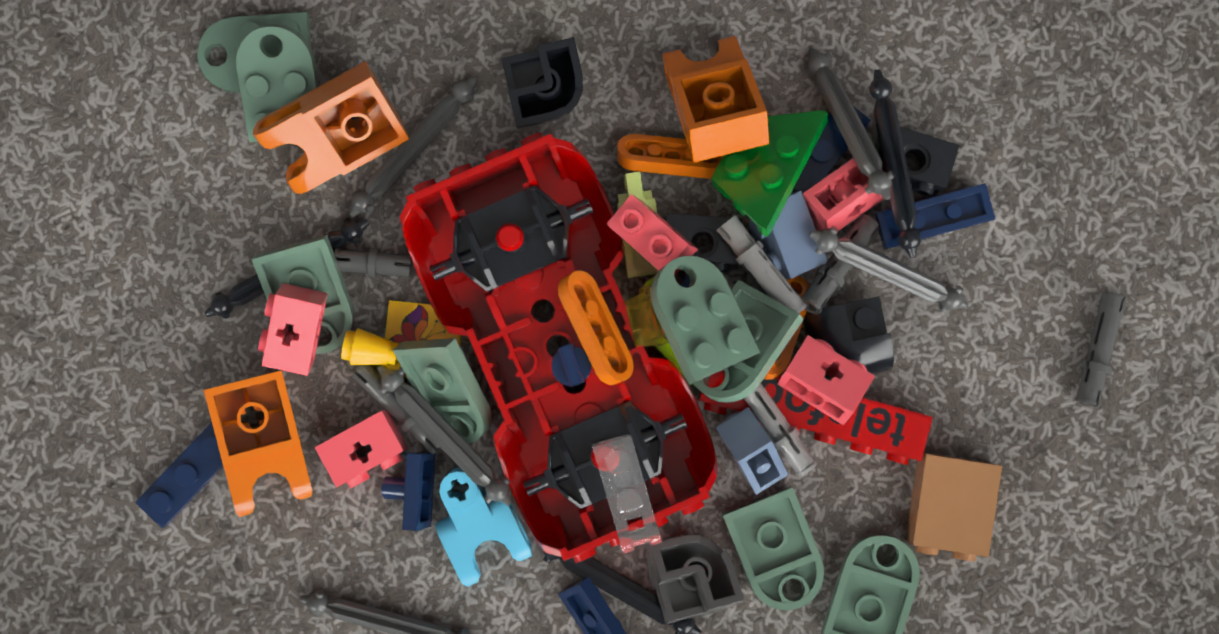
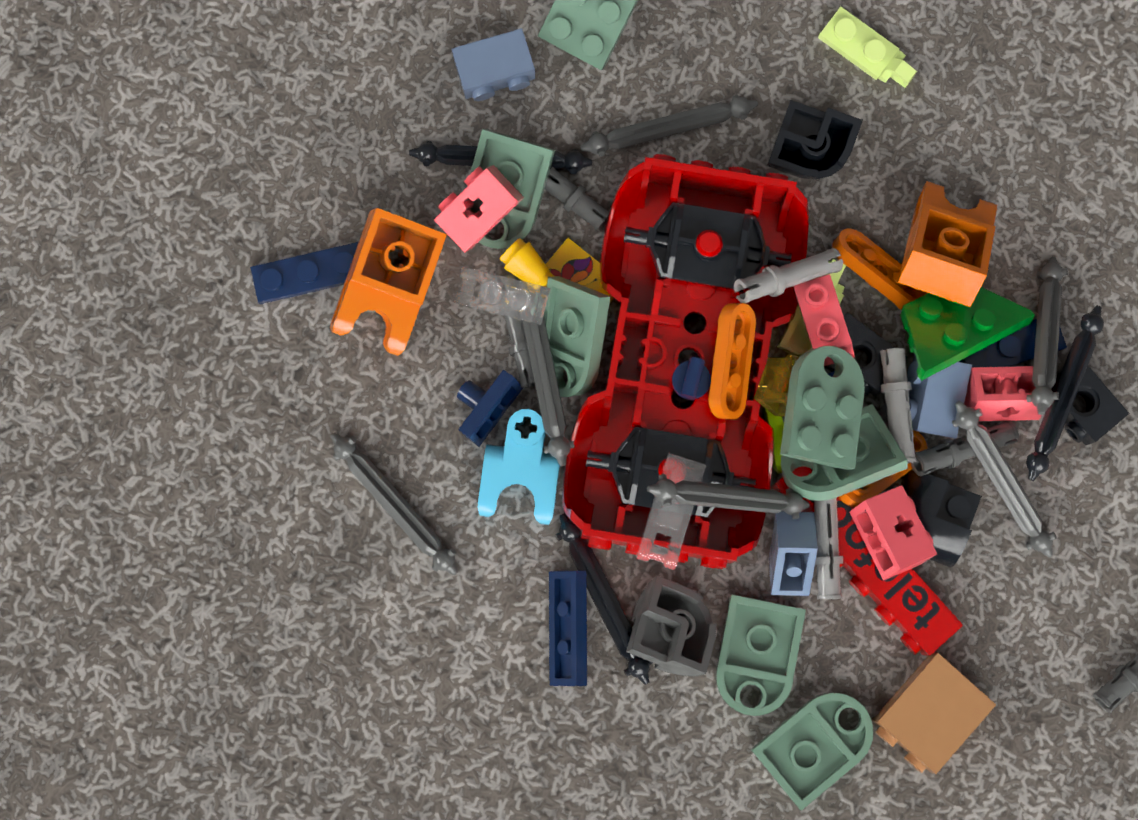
camera: 25 degrees right, 5 degrees down
orange brick [253,61,409,194] -> none
coral brick [315,410,409,489] -> none
dark blue plate [874,183,996,250] -> none
none -> sand blue brick [452,28,535,101]
none -> clear plate [453,266,551,325]
none -> dark grey wheel [647,474,810,519]
none -> light grey pin [734,248,843,304]

